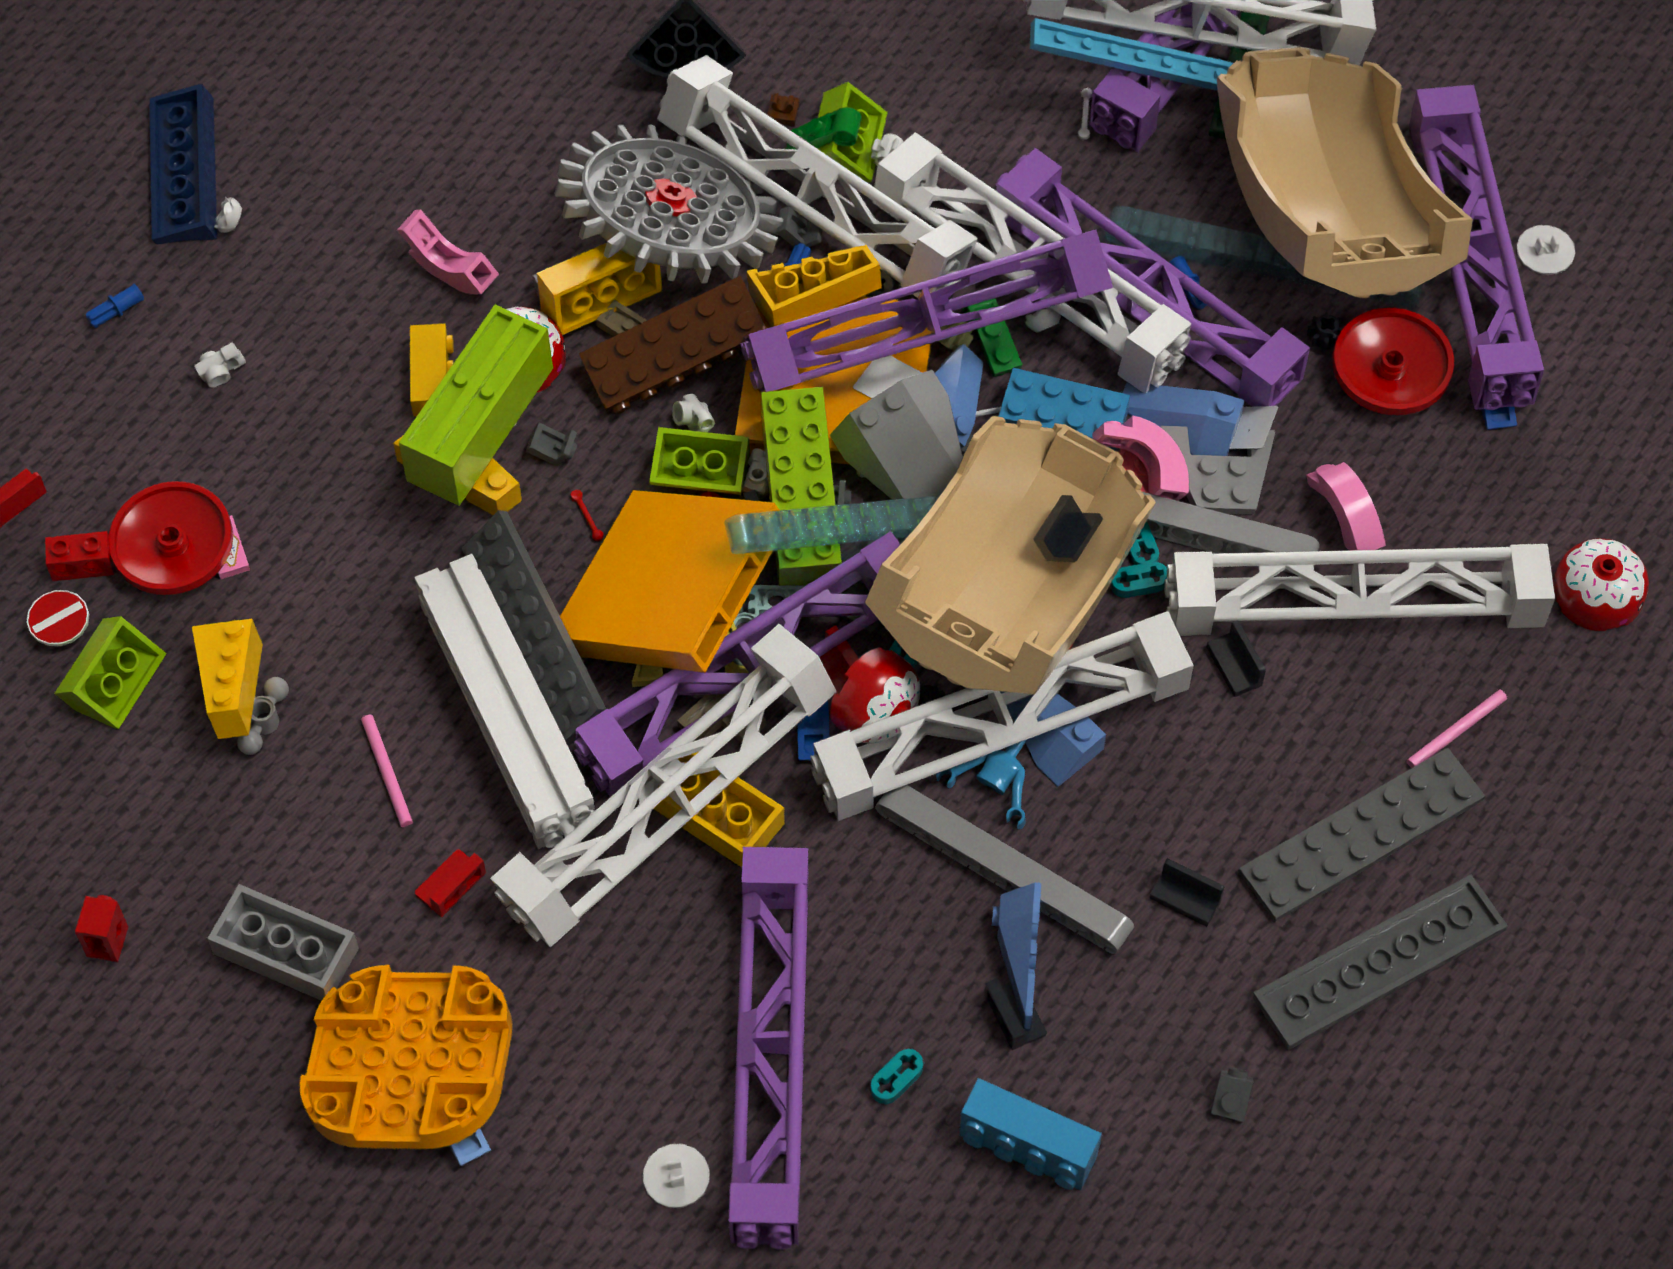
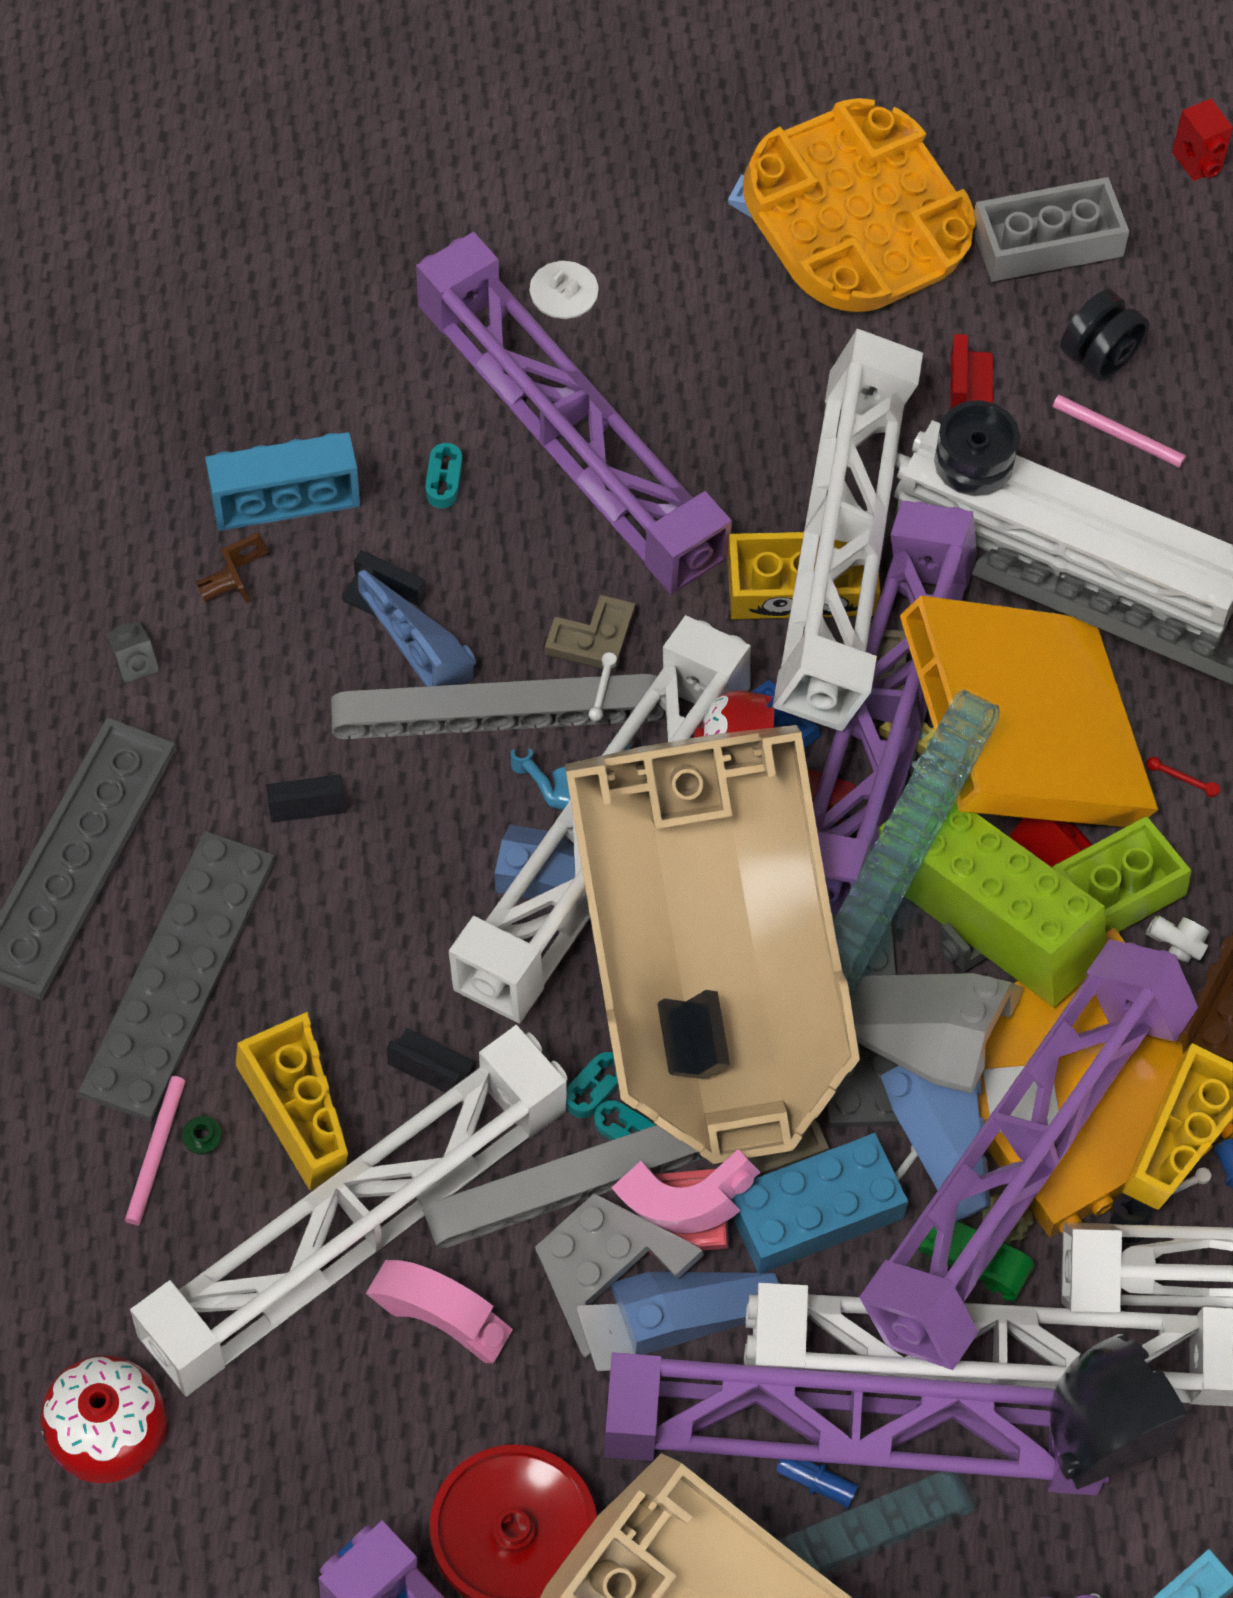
camera: 140 degrees right, 0 degrees up
none -> dark green plate [182,1116,222,1155]
none -> reddish brown bracket [195,533,269,604]
none -> yellow wedge [236,1012,348,1191]
none -> dark tan plate [545,595,635,672]
none -> white hinge [588,652,617,722]
none -> black wheel [934,400,1020,496]
none -> black brick [1050,1334,1188,1490]
none -> black wheel [1060,289,1150,381]

